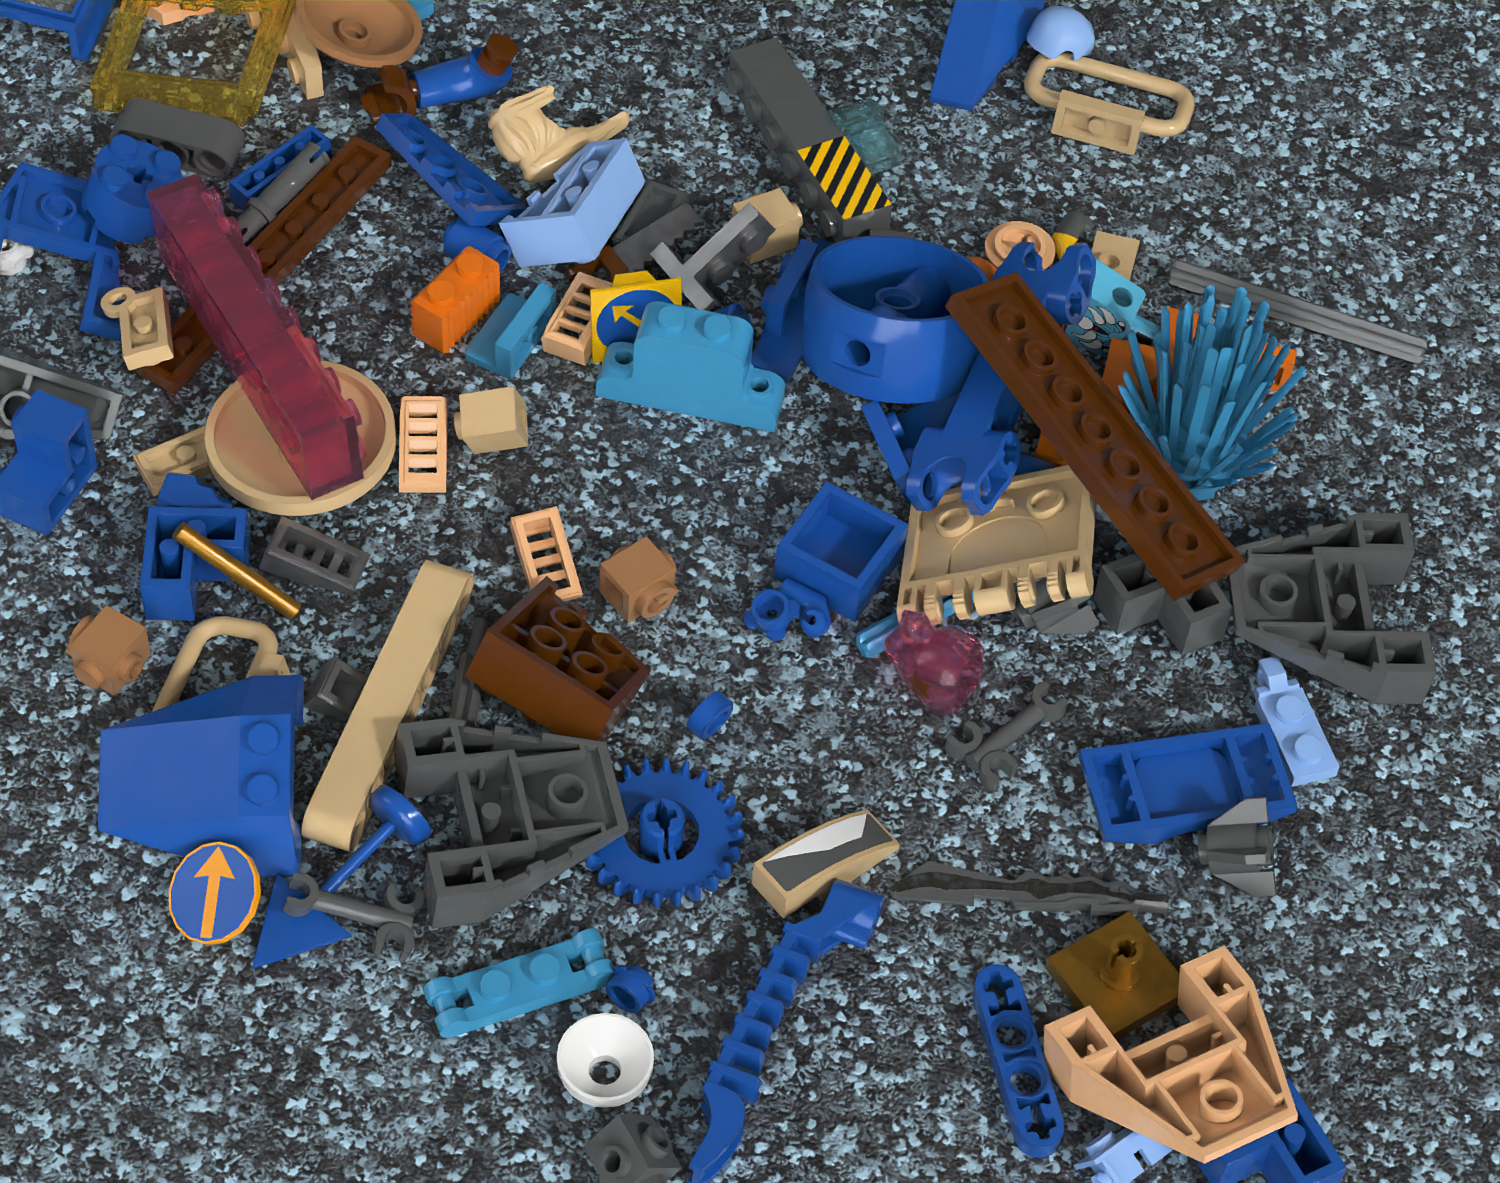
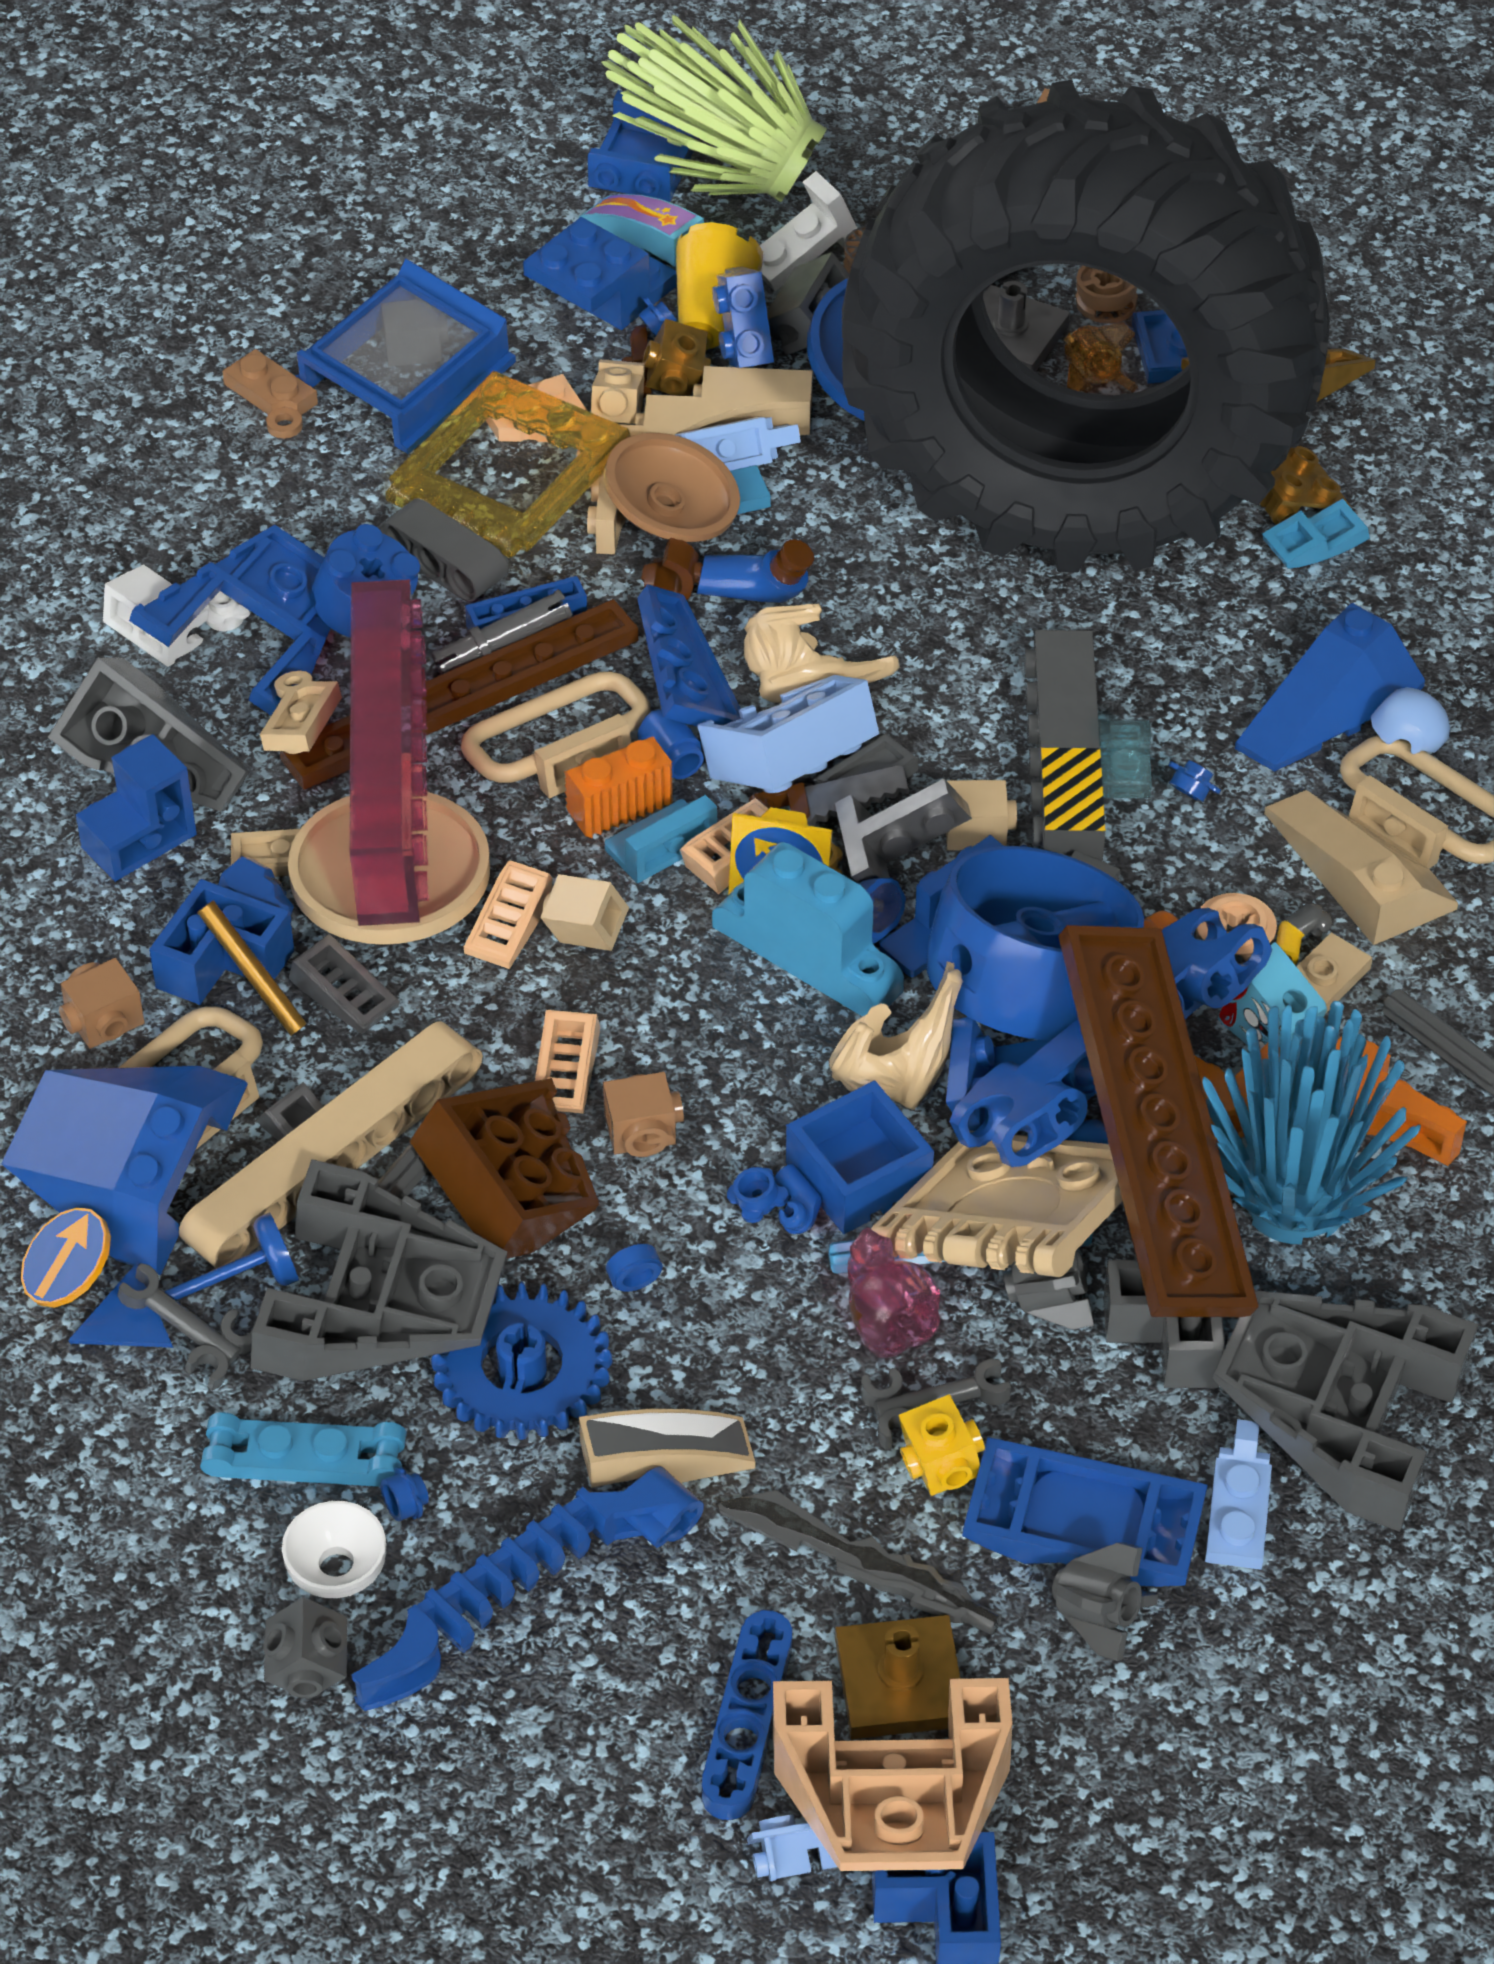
camera: 30 degrees right, 5 degrees down
none -> tan bar [460,672,651,799]
none -> tan hair [829,961,963,1110]
none -> yellow brick [898,1394,985,1496]
none -> blue plate [1168,760,1221,803]
none -> tan wedge [1264,790,1458,945]

